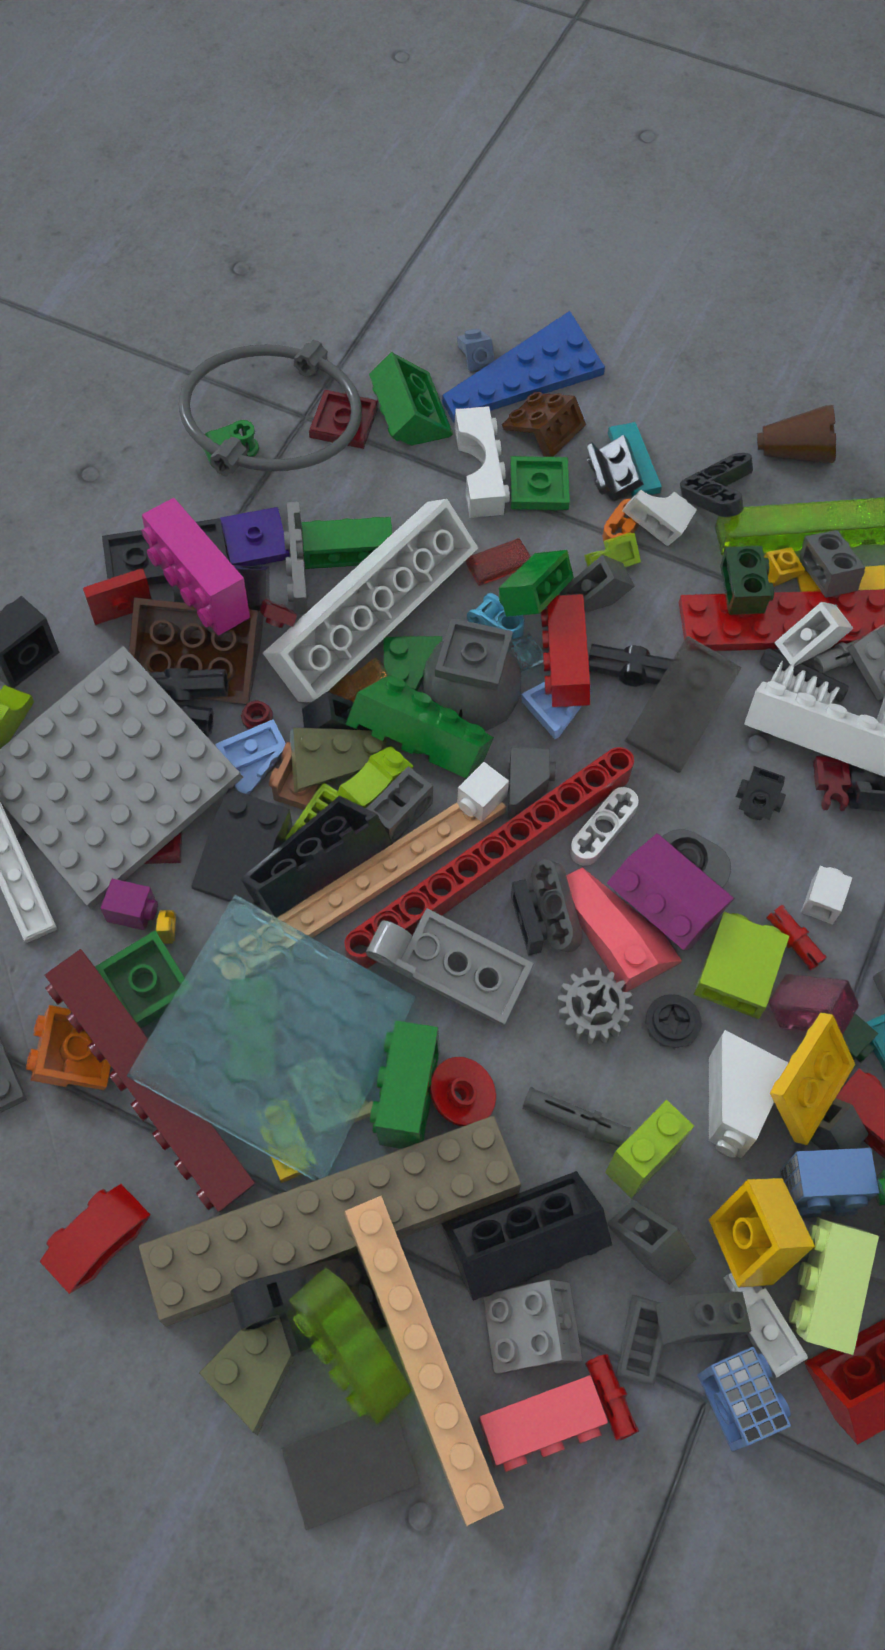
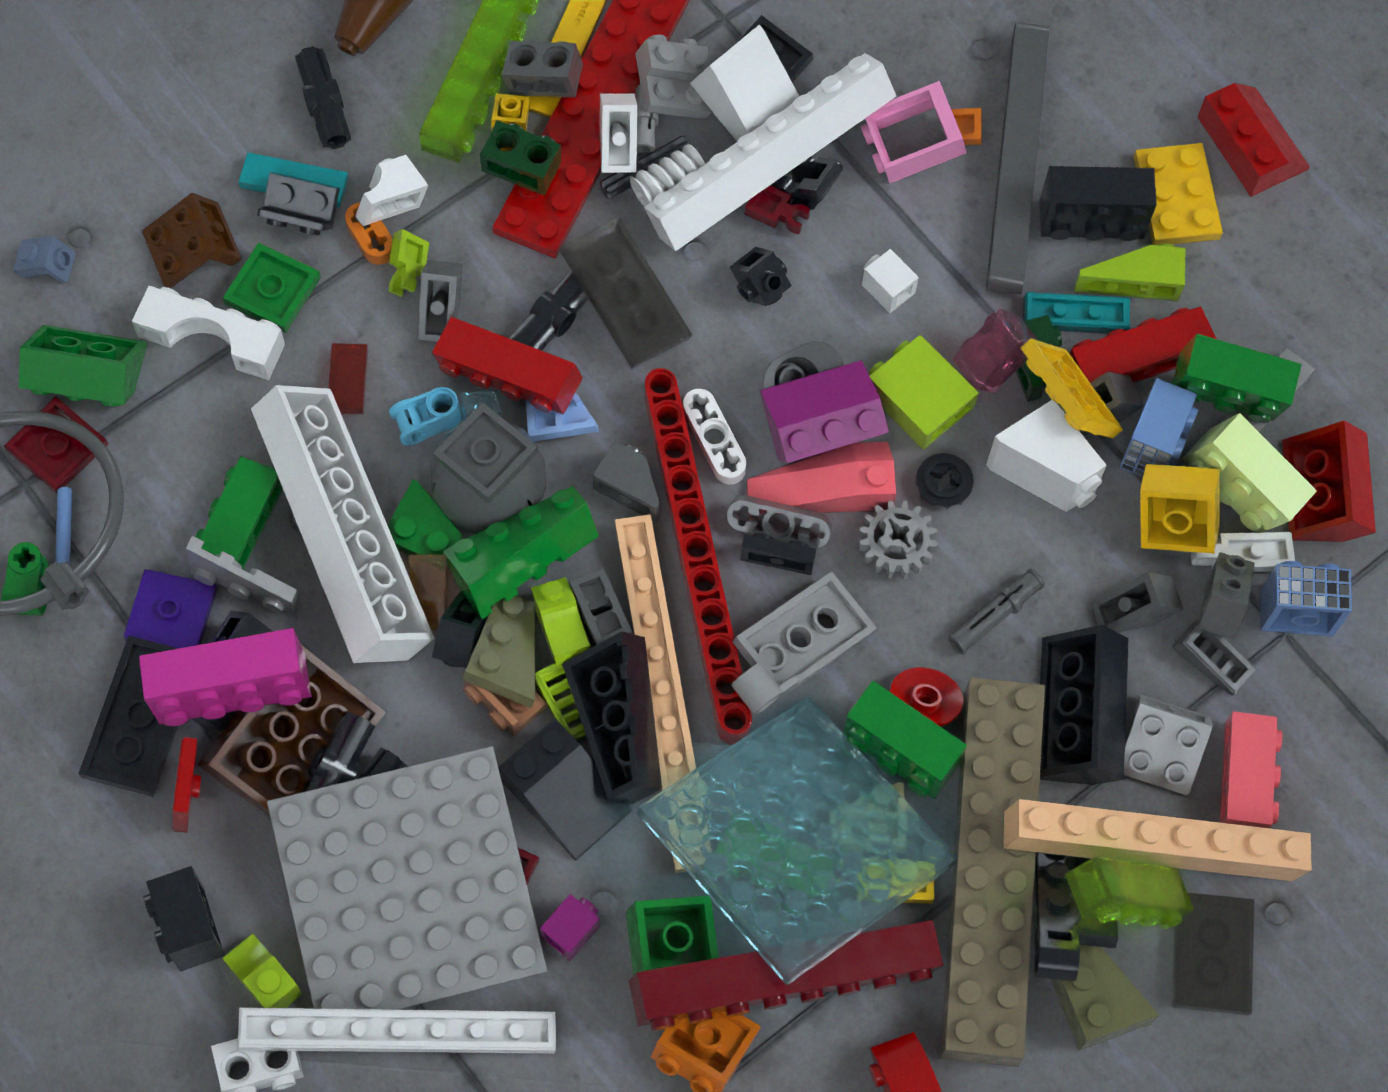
camera: 65 degrees left, 5 degrees up
yellow tile [156,910,176,944] -> none
light blue wing [215,719,286,795] -> none
dark red plate [241,700,273,729] -> none
dark red plate [260,598,297,628] -> none
blue wing [442,311,605,423] -> none
white brick [457,762,509,822] -> none
green brick [499,550,574,617] -> none
red pin [585,1354,639,1441] -> none
lime brick [605,1099,694,1199] -> none
black beam [680,453,753,517] -> none
red pin [766,905,827,971] -> none
none -> medium blue bar [55,487,72,565]
none -> black piece [295,46,351,150]

